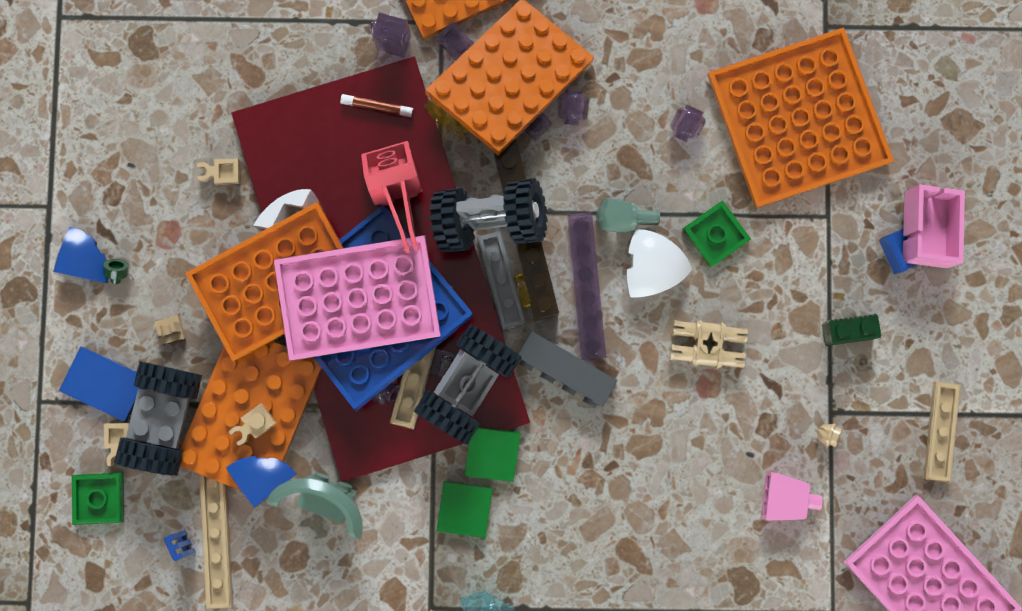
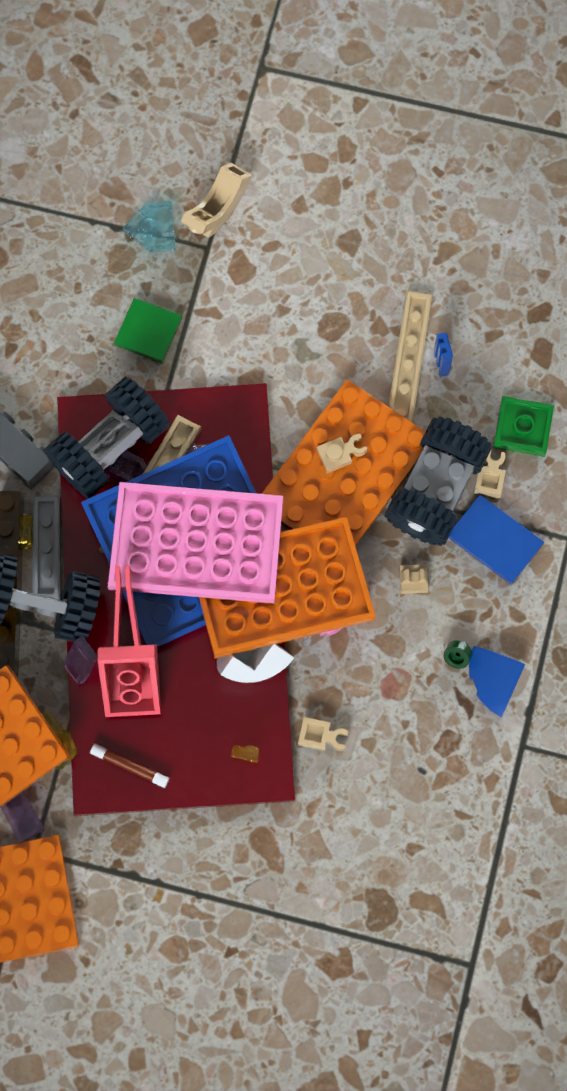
camera: 165 degrees left, 10 degrees down
blue brick [226,456,297,507] -> none
sand green piece [266,473,363,540] -> none
clear purple brick [370,12,411,58] -> none
green tile [464,426,521,482] -> none
none -> clear purple tile [63,636,98,685]
none -> clear yellow tile [231,745,260,763]

